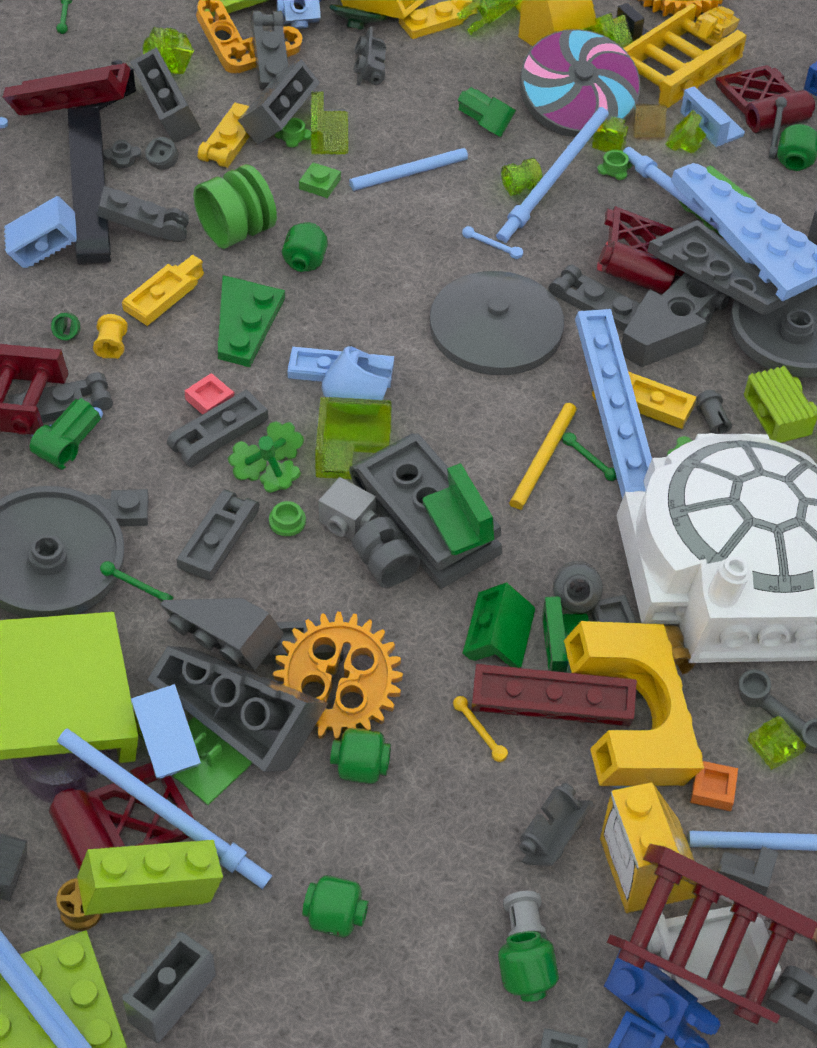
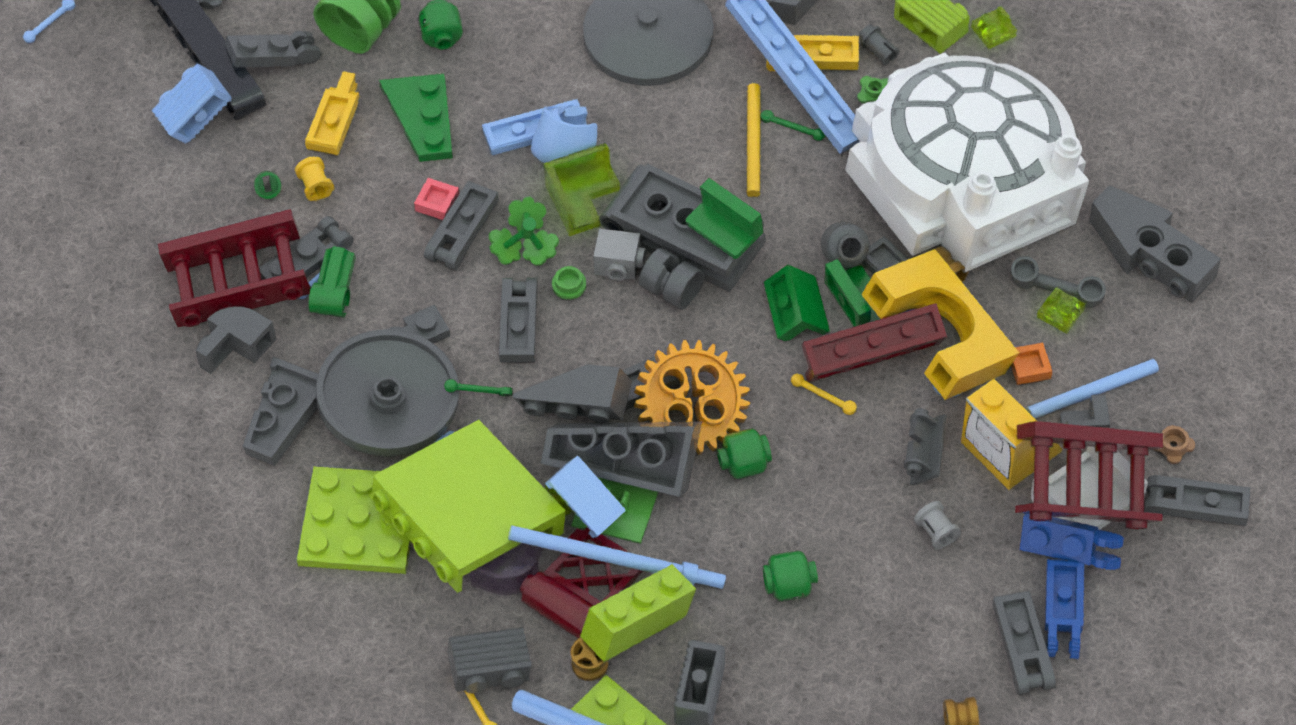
camera: 20 degrees left, 5 degrees up
green head [498,931,559,1002] -> none

